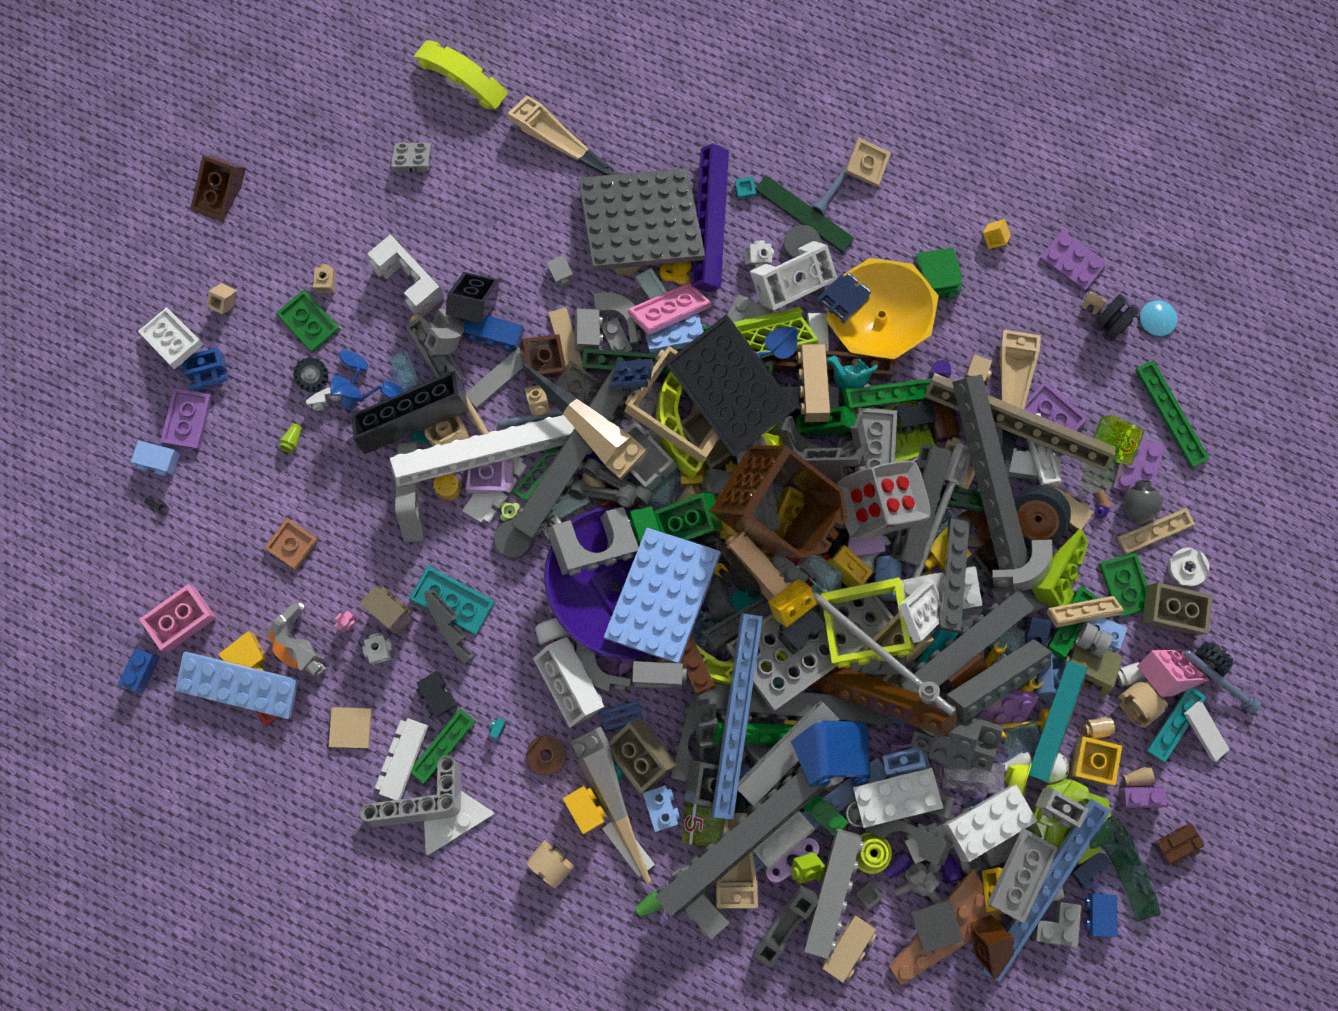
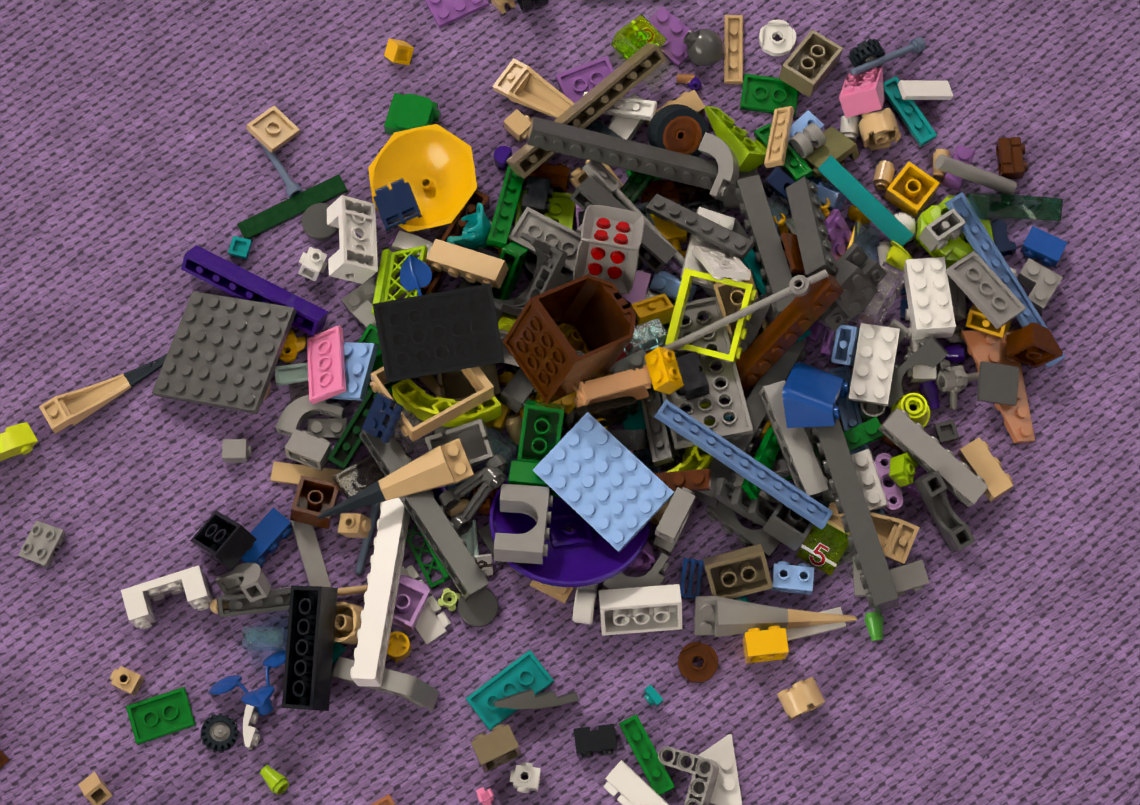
camera: 65 degrees left, 5 degrees down
none -> light grey piece [935,154,1017,196]

